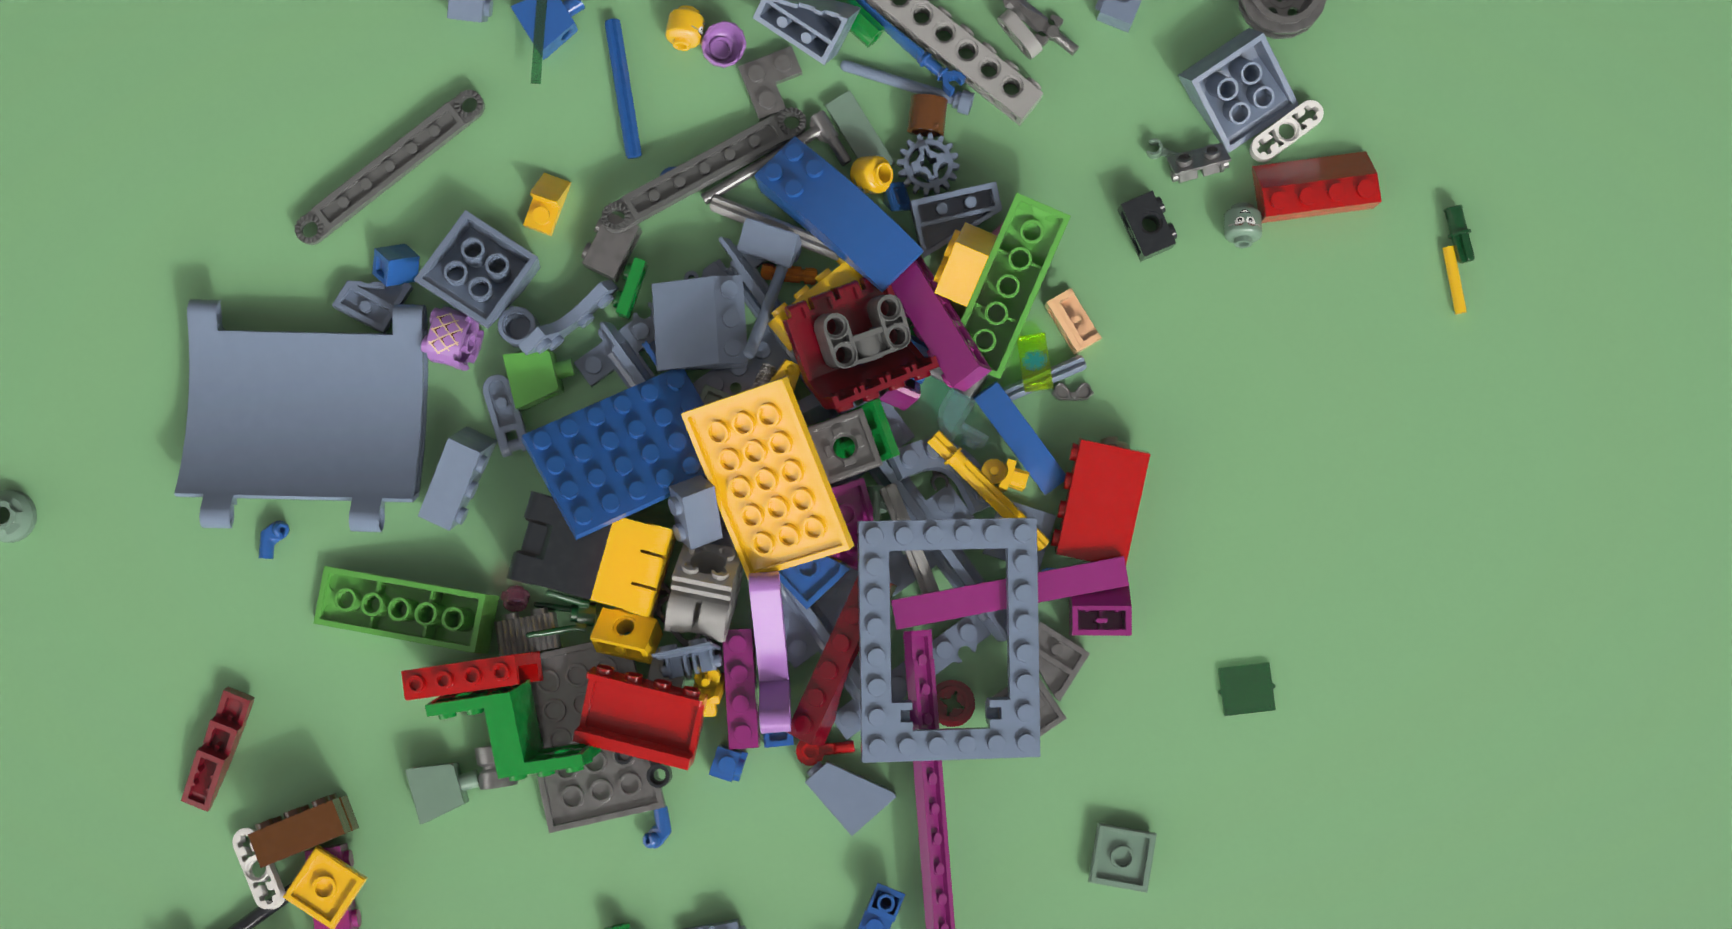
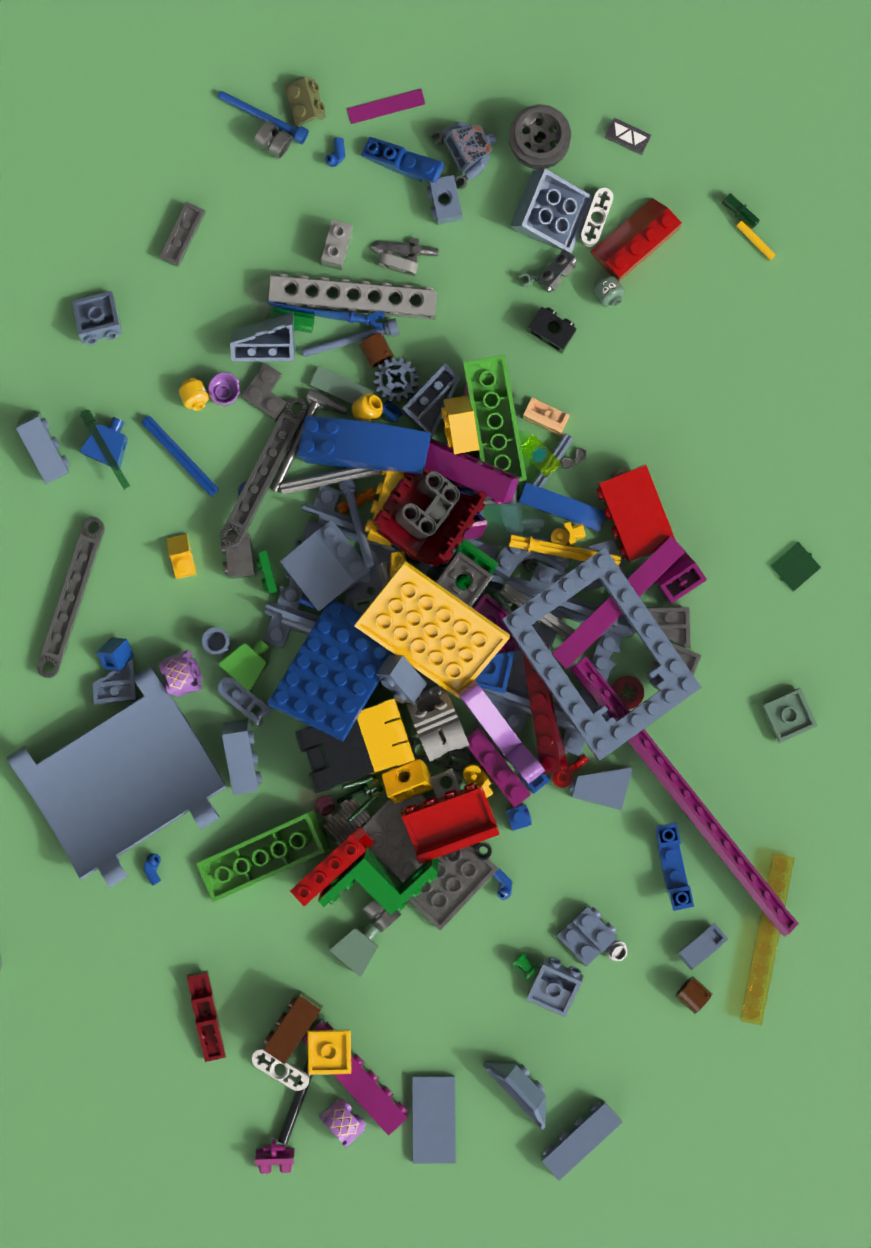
camera: 35 degrees left, 0 degrees up
sand blue slope [414,210,541,329] -> none
sand blue plate [518,280,619,355] -> none
sand blue hinge [651,638,722,680] -> none
sand blue slope [737,218,802,269] -> none
none -> tile [605,118,651,155]

